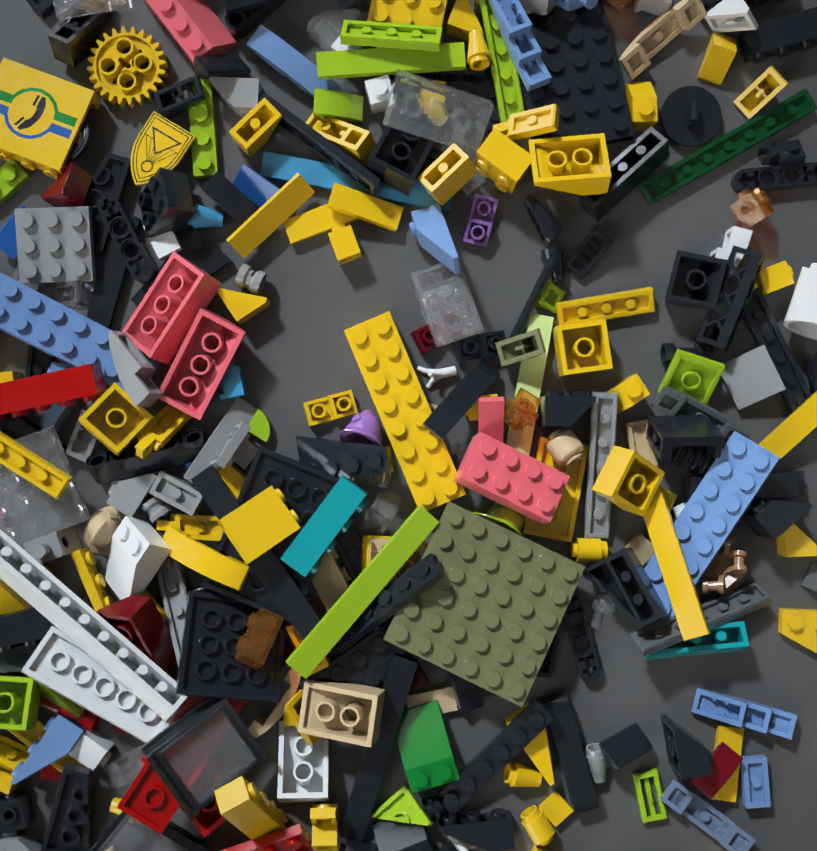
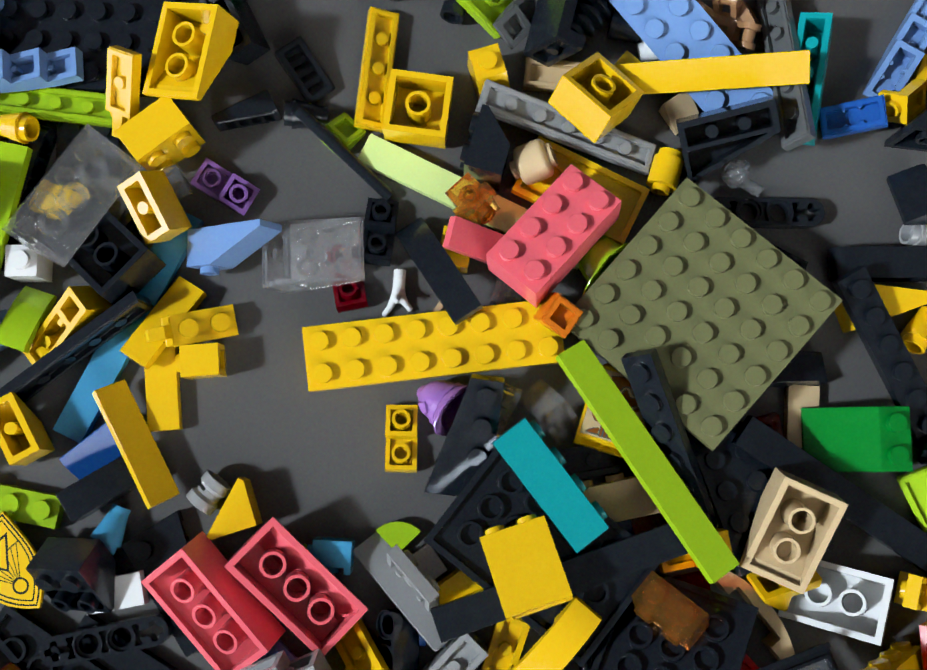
camera: 75 degrees left, 5 degrees down
olive slope [495,328,546,367] -> none
none -> yellow hinge [145,304,239,347]
none -> orange slope [533,292,583,339]
none -> blue plate [819,94,888,140]
none -> yellow bracket [878,79,927,125]

